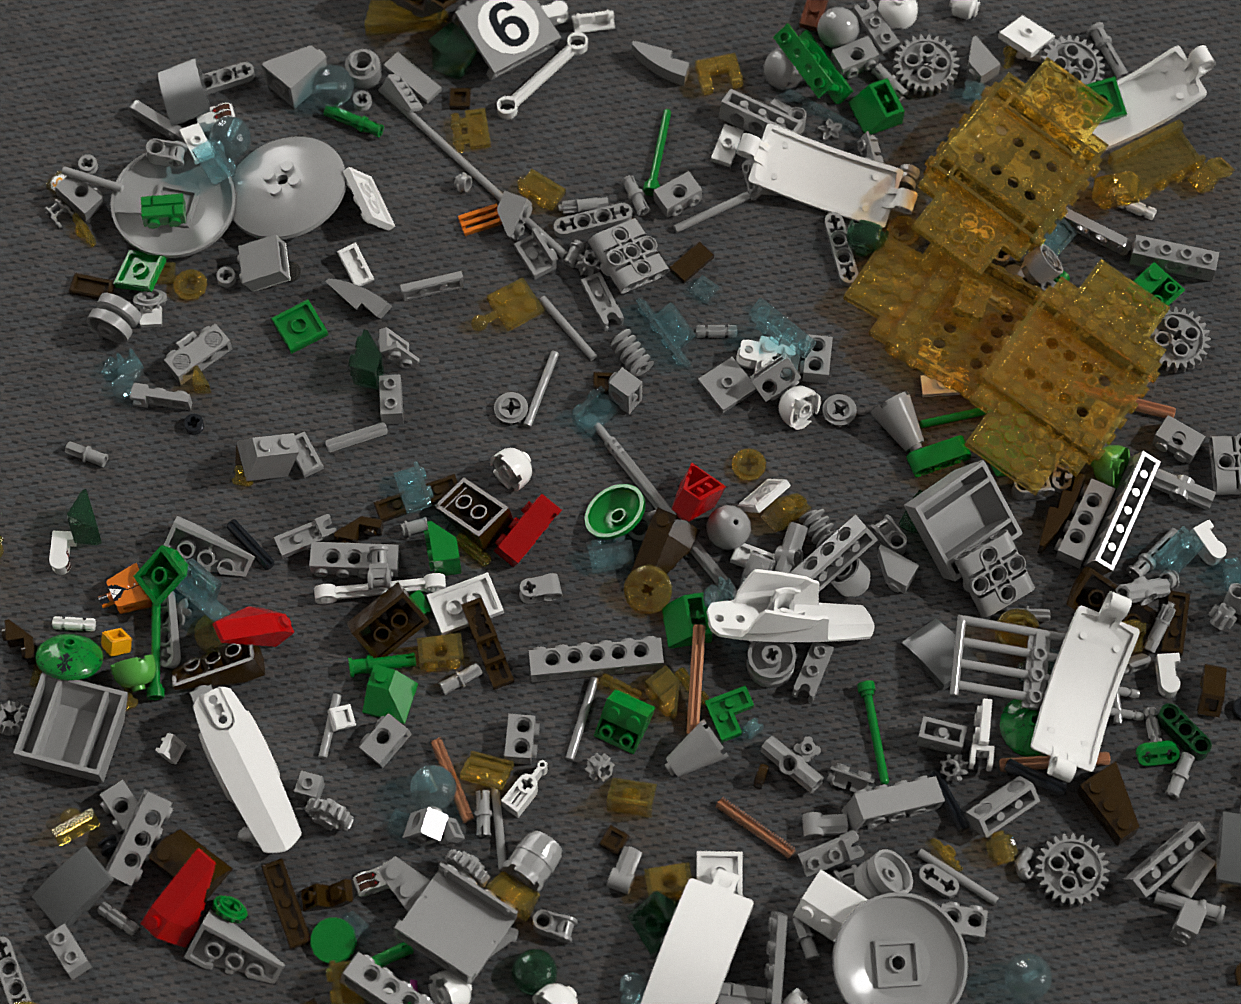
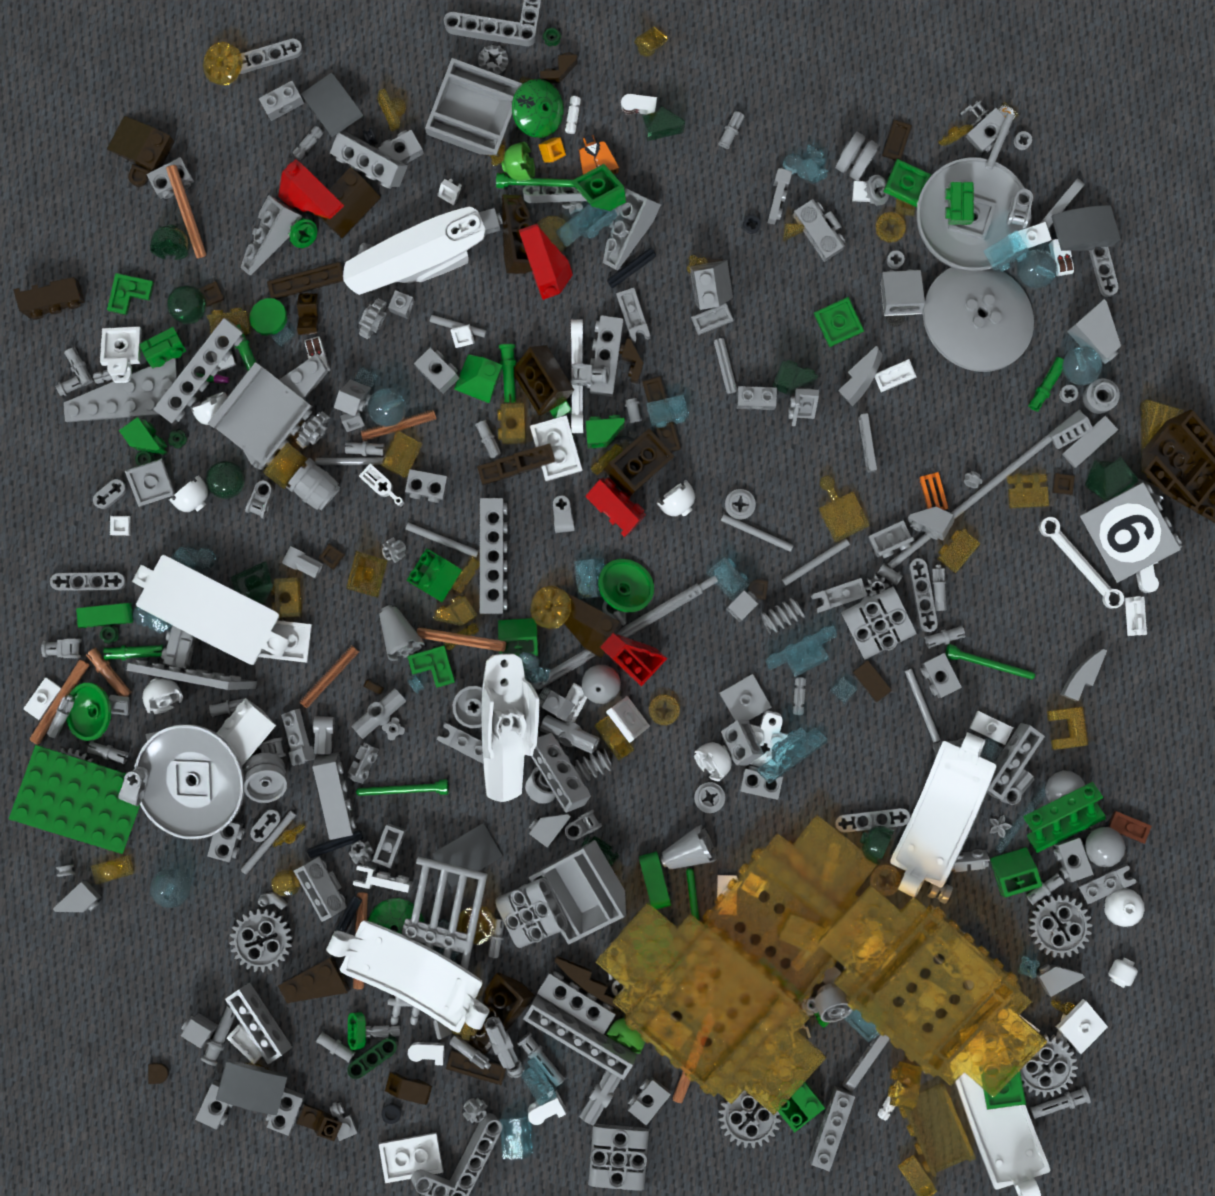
camera: 95 degrees right, 20 degrees up
white plate [343,167,395,231] -> none

